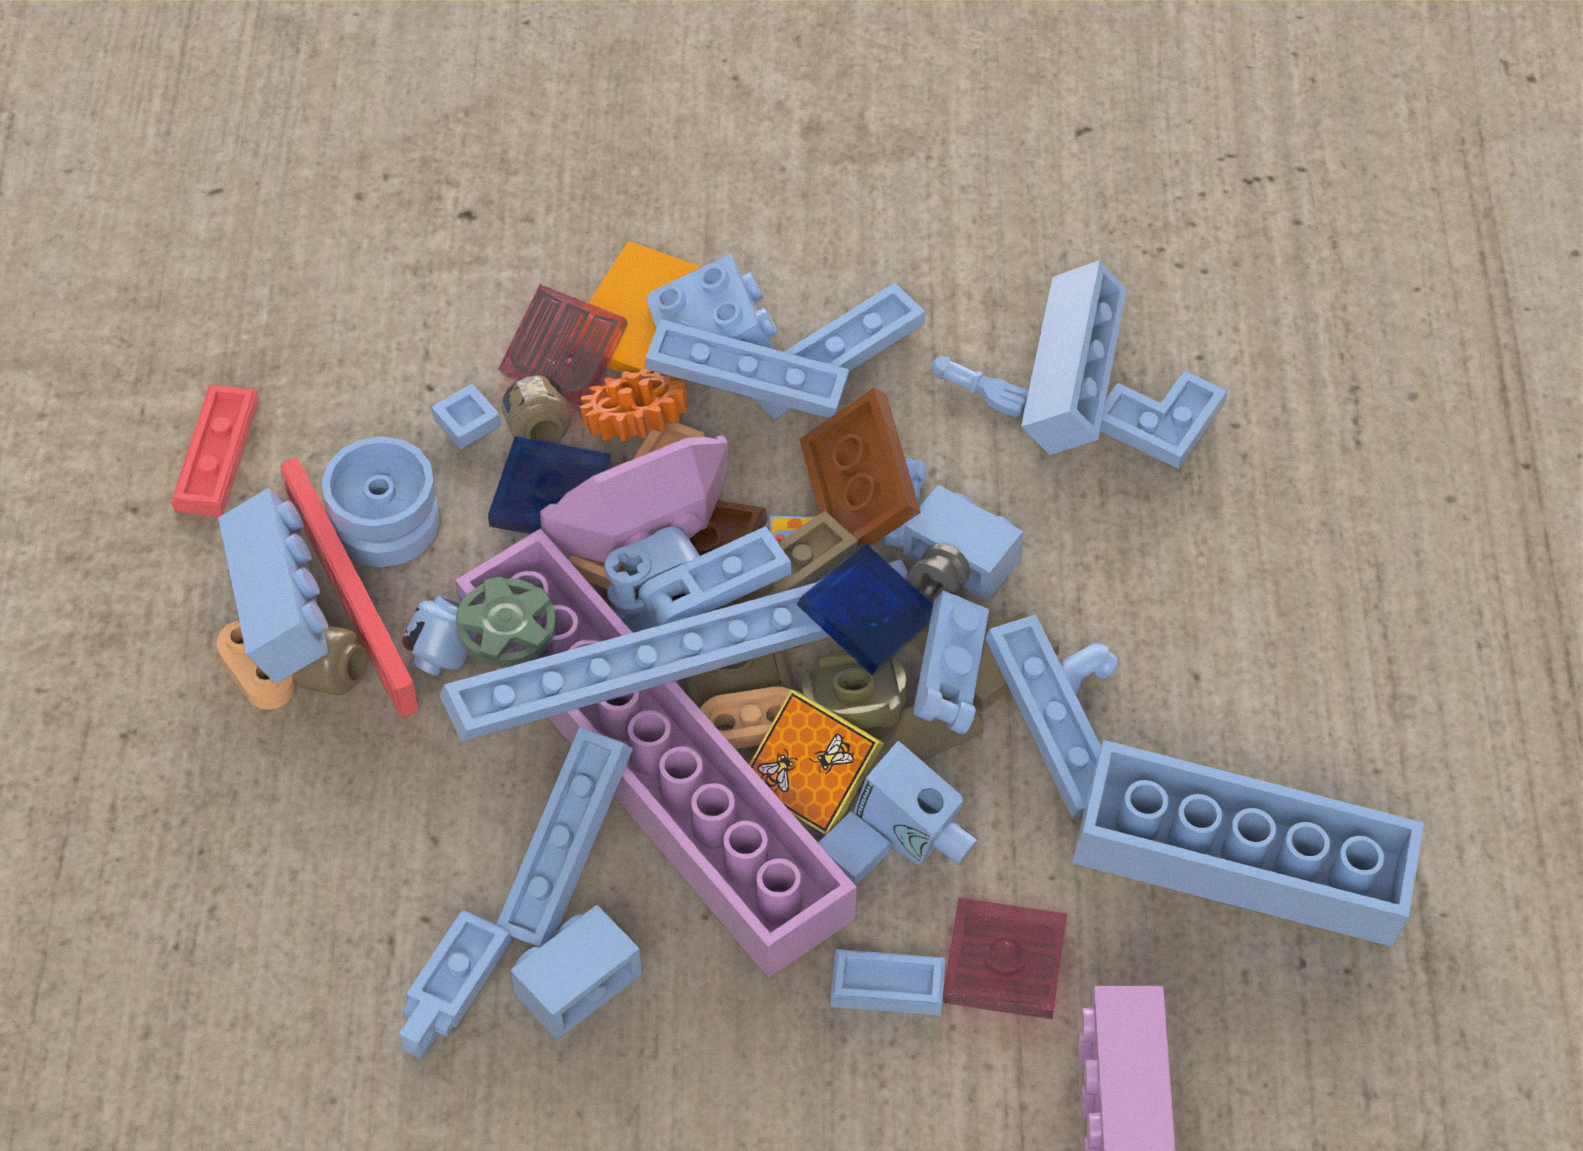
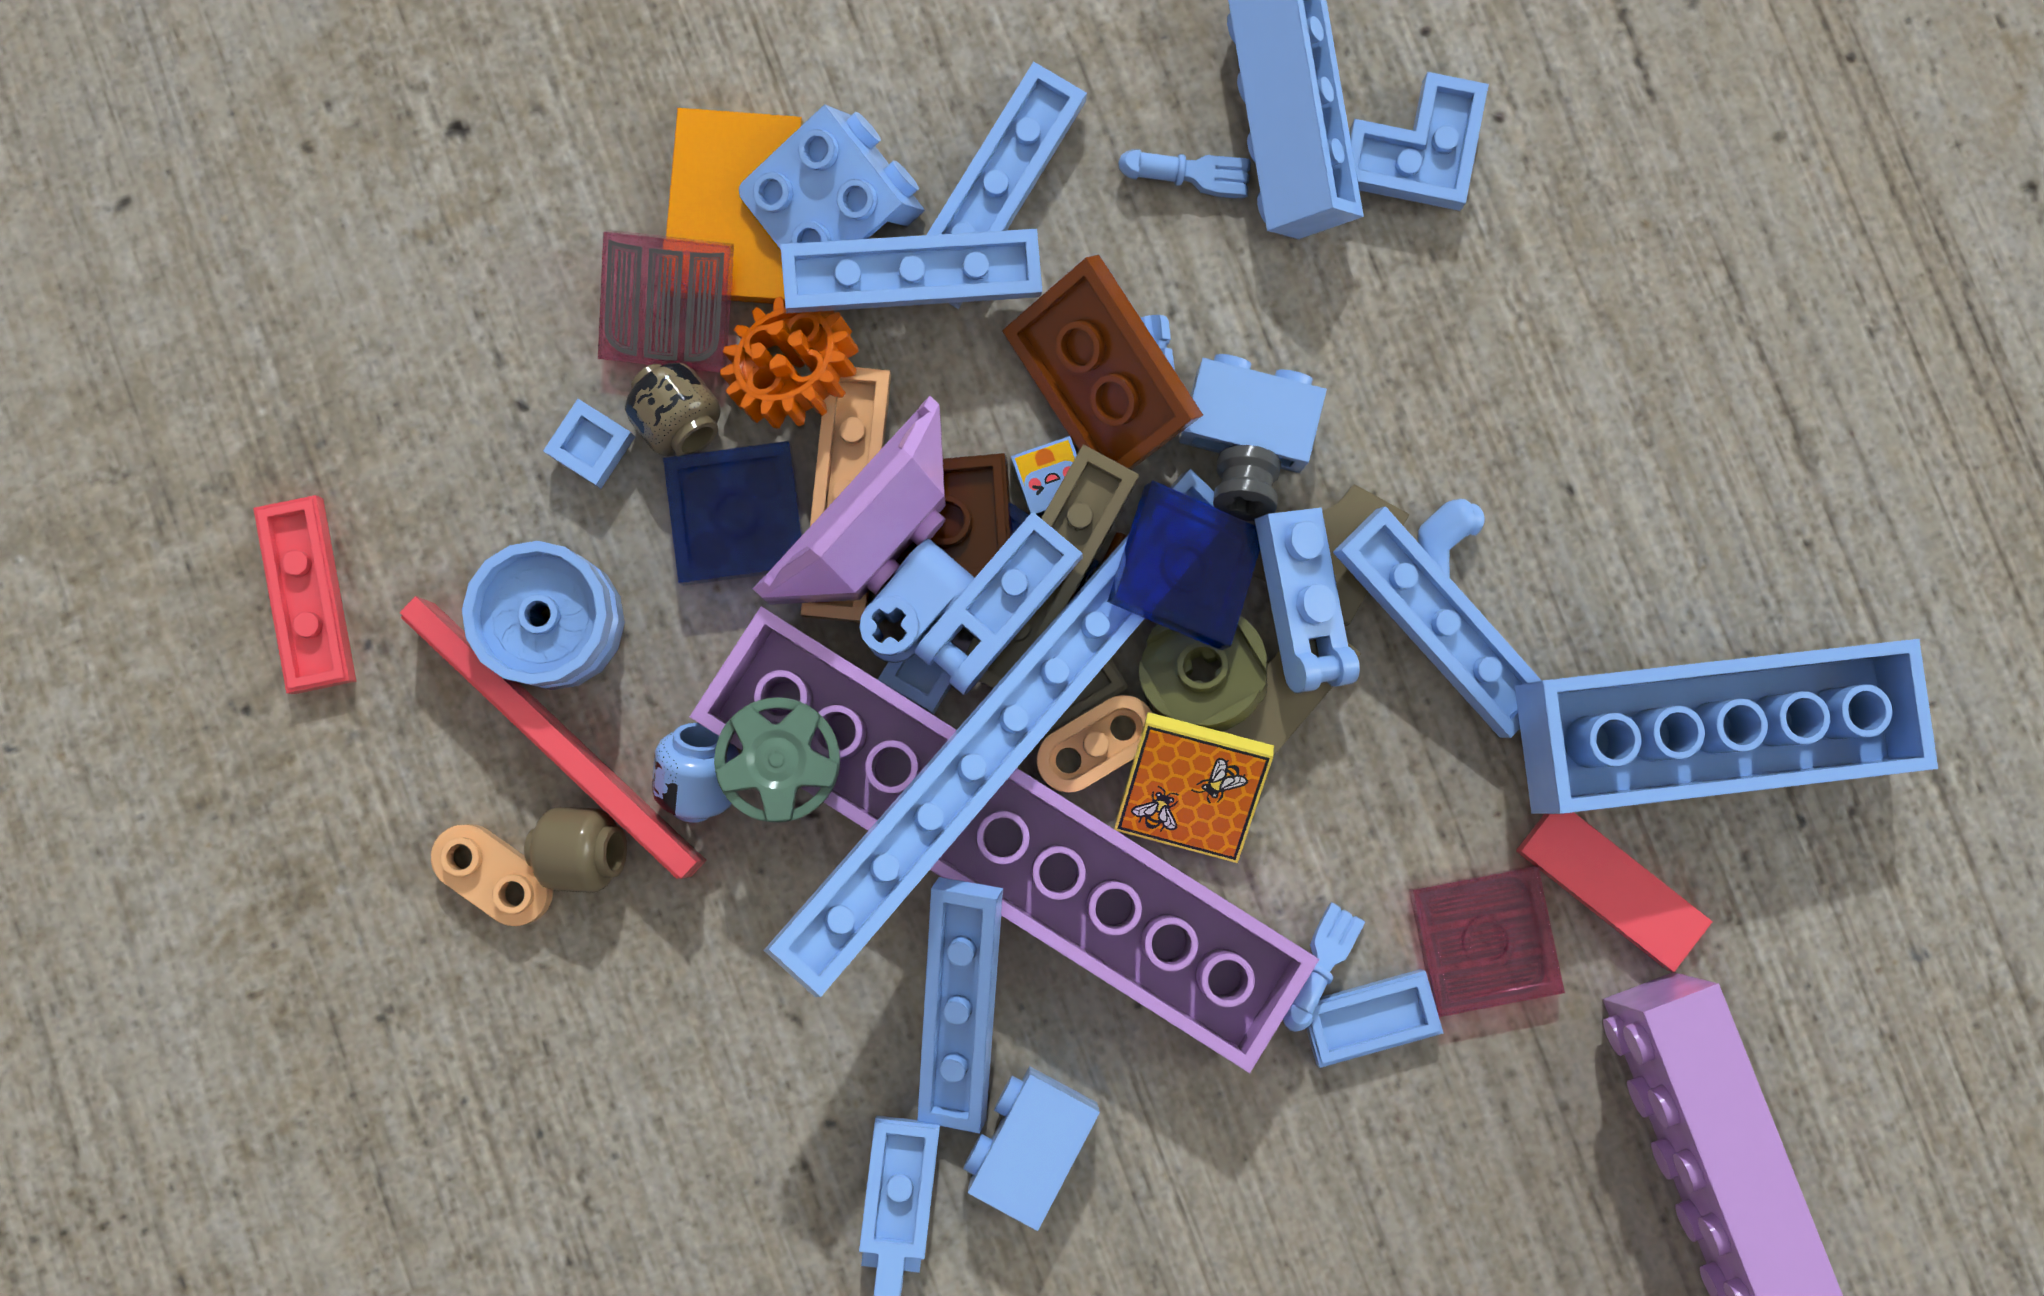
camera: 25 degrees left, 30 degrees up
light blue brick [218,488,329,683] -> none
light blue tile [818,811,891,886] -> none
light blue torso [854,741,978,865] -> none
none -> light blue piece [1283,902,1365,1032]
none -> coral tile [1516,812,1713,972]

